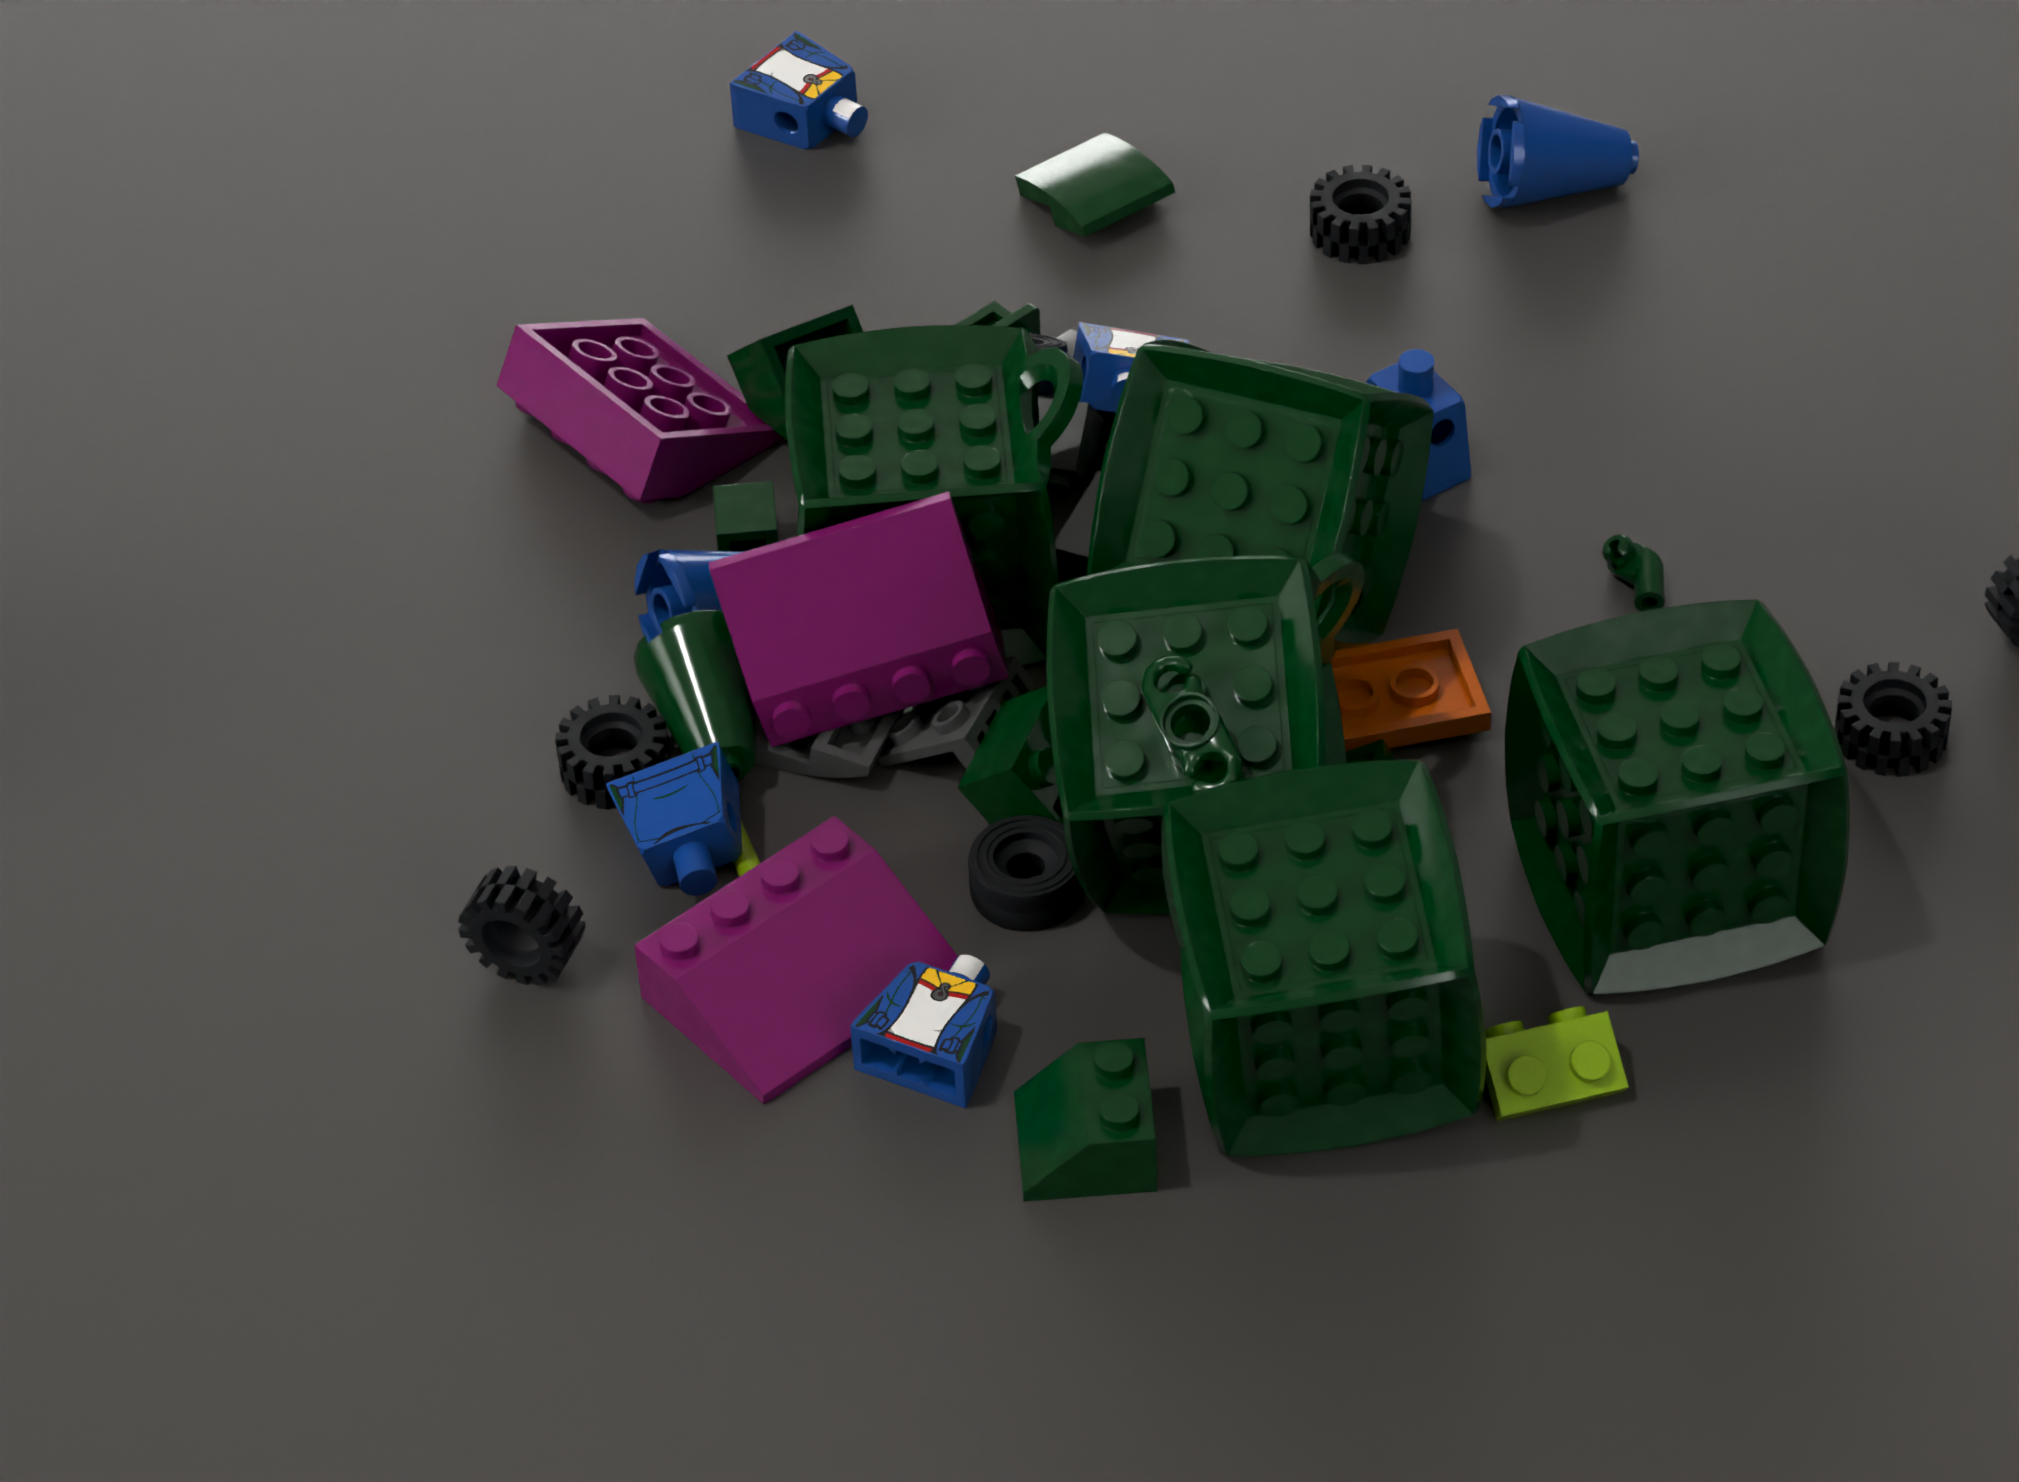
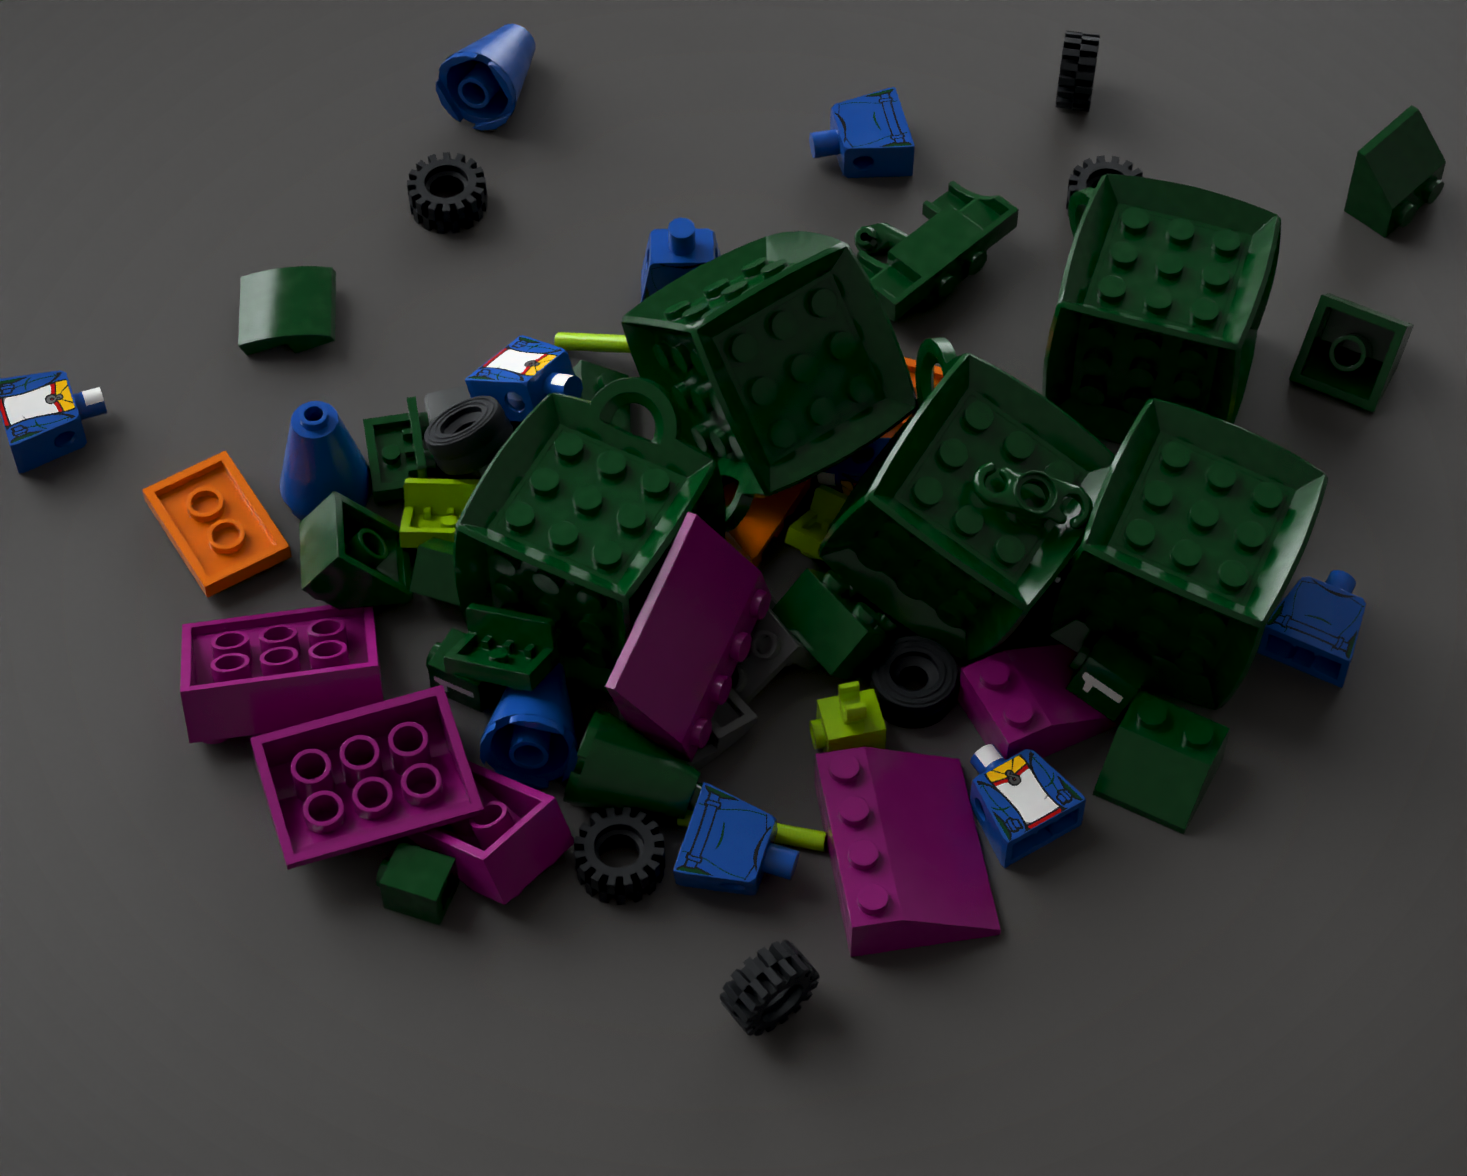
camera: 60 degrees left, 10 degrees up
none -> orange plate [142,450,292,598]
none -> magenta slope [250,685,484,870]
none -> blue cone [280,401,372,520]
none -> dark green brick [376,841,459,926]
none -> magenta slope [408,761,574,905]
none -> dark green bracket [443,603,560,691]
none -> blue torso [809,87,915,178]
none -> lime brick [809,681,886,752]
none -> dark green bracket [857,181,1019,322]
none -> magenta slope [958,644,1129,760]
none -> dark green brick [1065,632,1152,722]
none -> blue torso [1257,570,1366,688]
none -> dark green slope [1289,293,1414,412]

